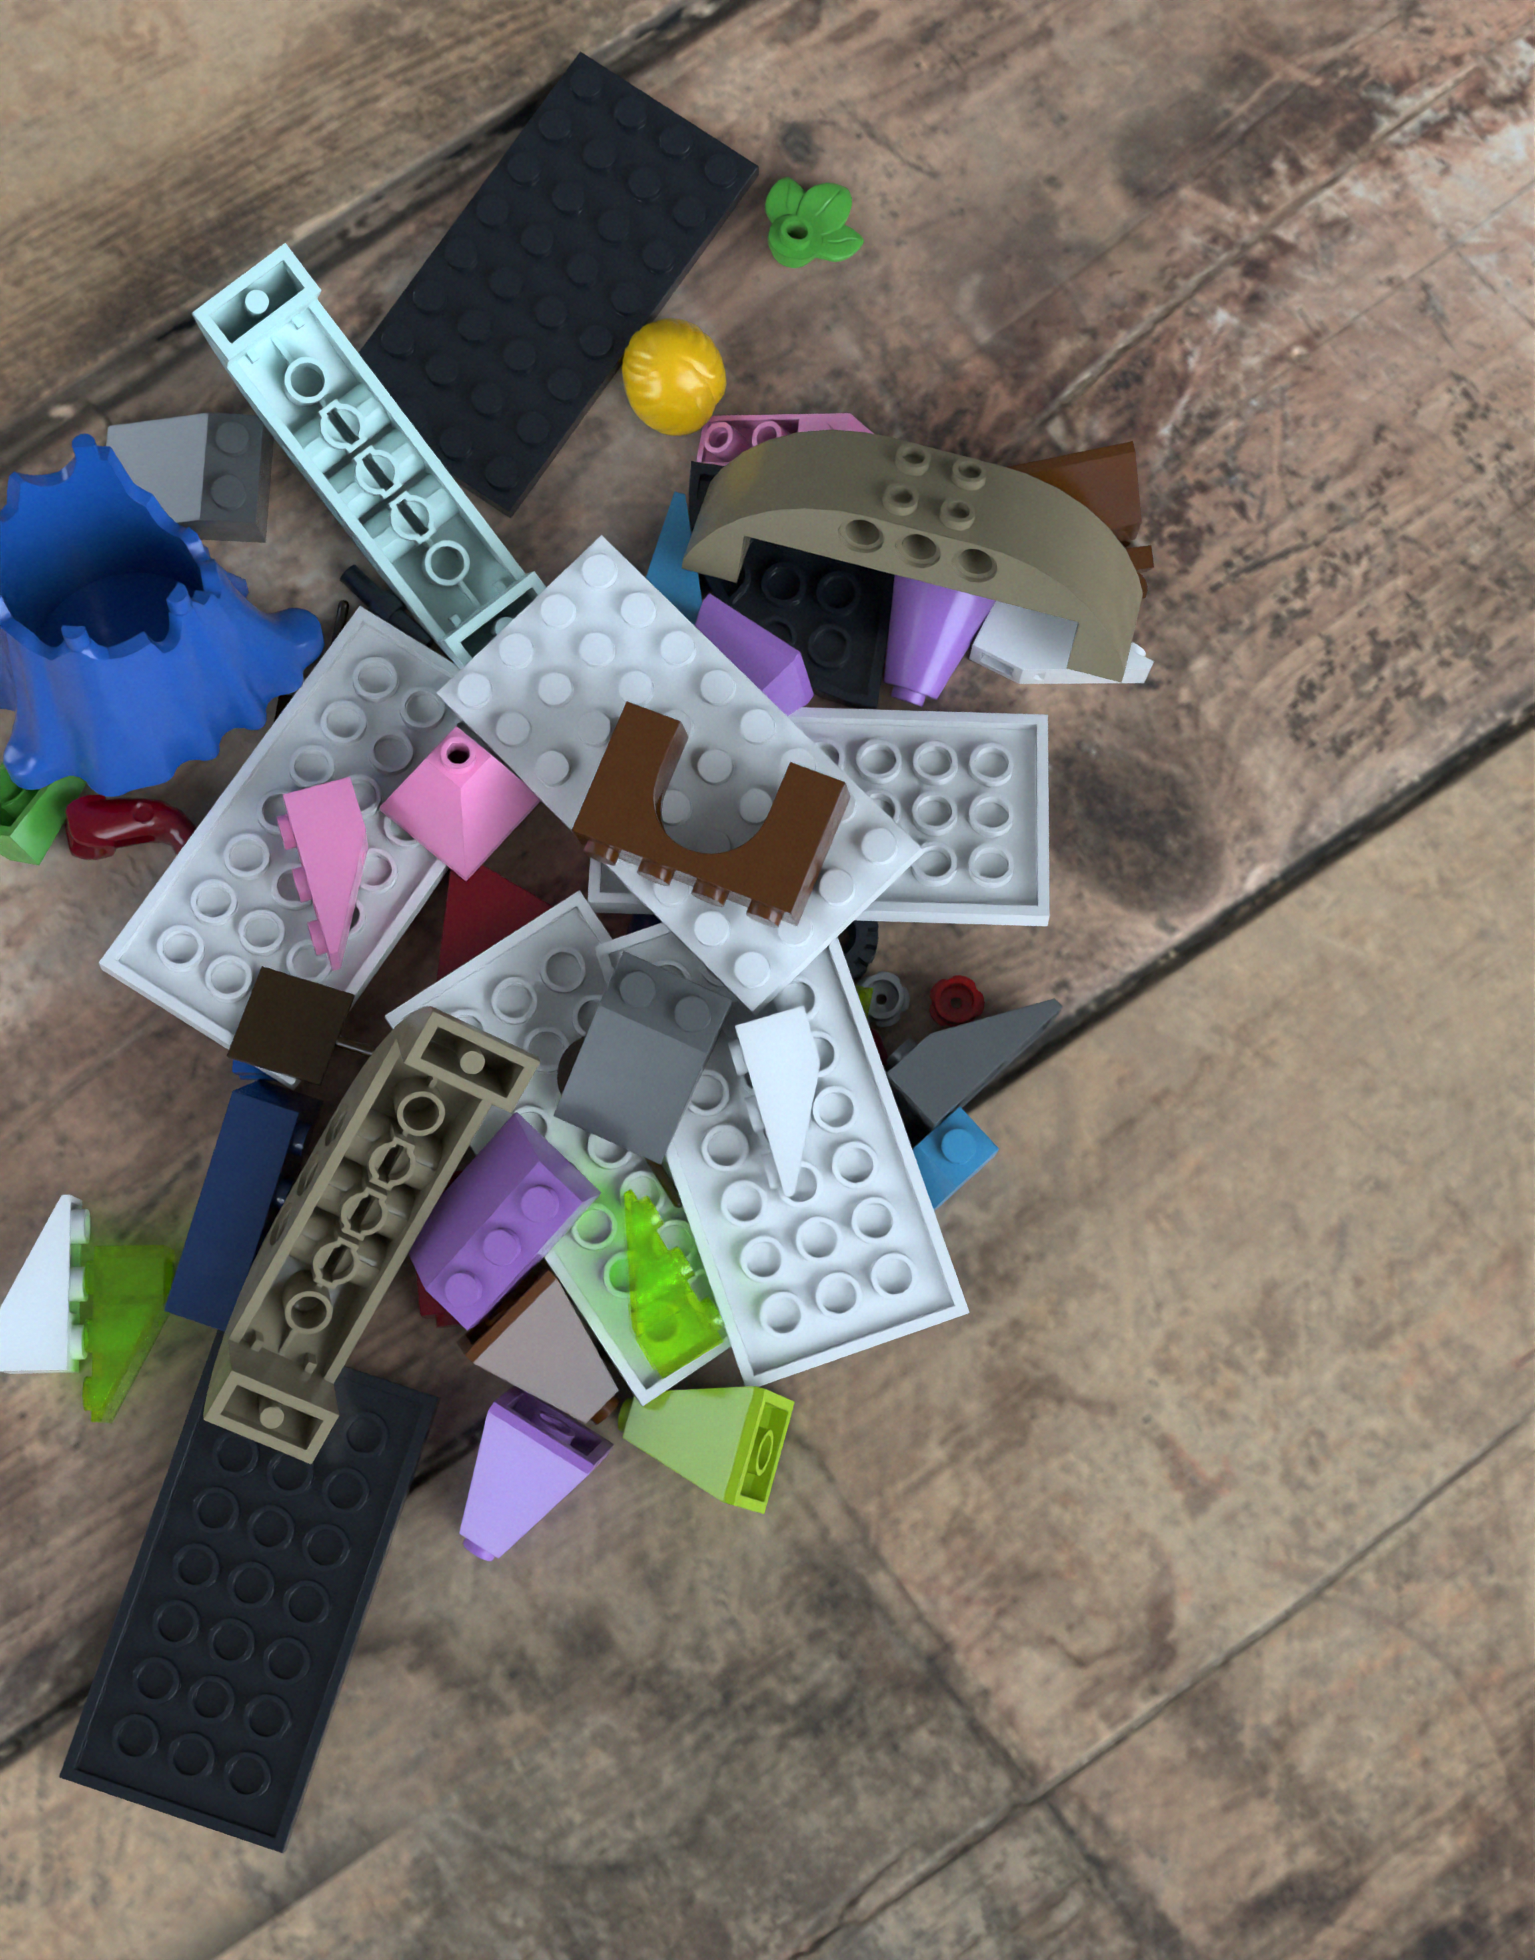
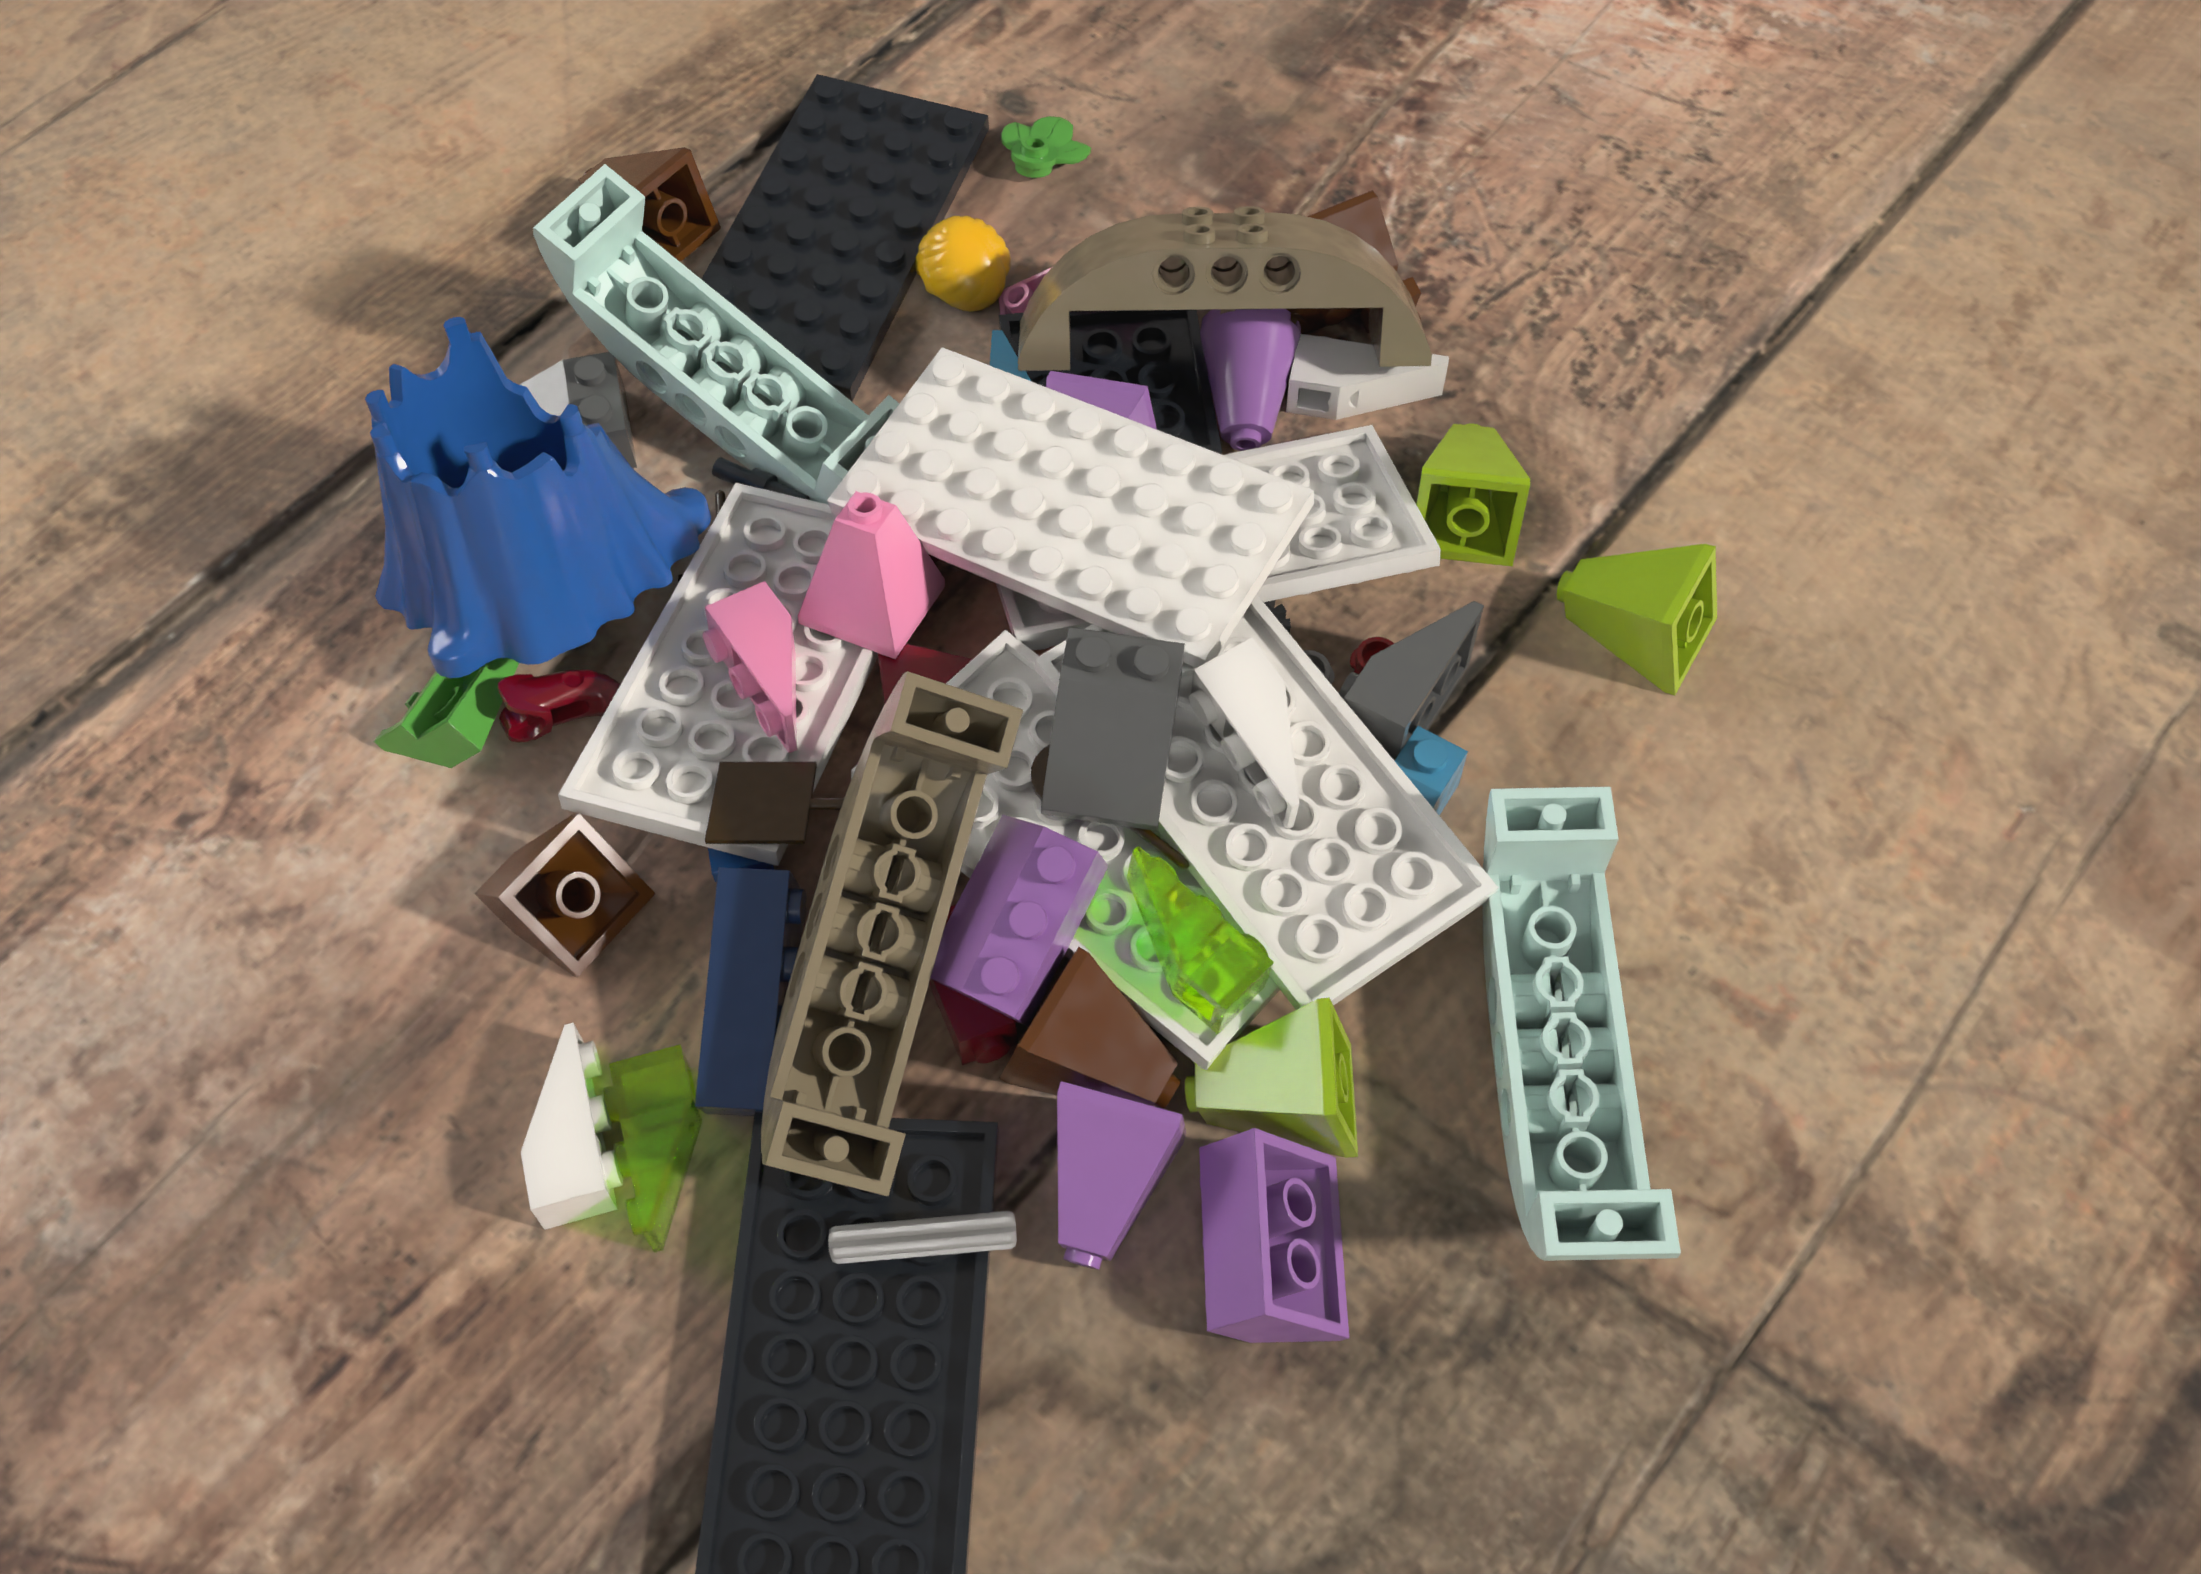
camera: 15 degrees left, 20 degrees down
reddish brown arch [572,701,851,928] -> none
none -> reddish brown slope [474,813,655,977]
none -> reddish brown slope [578,147,721,262]
none -> light grey axle [828,1211,1017,1264]
none -> medium lavender slope [1199,1128,1349,1343]
none -> lime slope [1416,423,1530,567]
none -> light aqua slope [1483,787,1681,1261]
none -> lime slope [1556,544,1717,696]

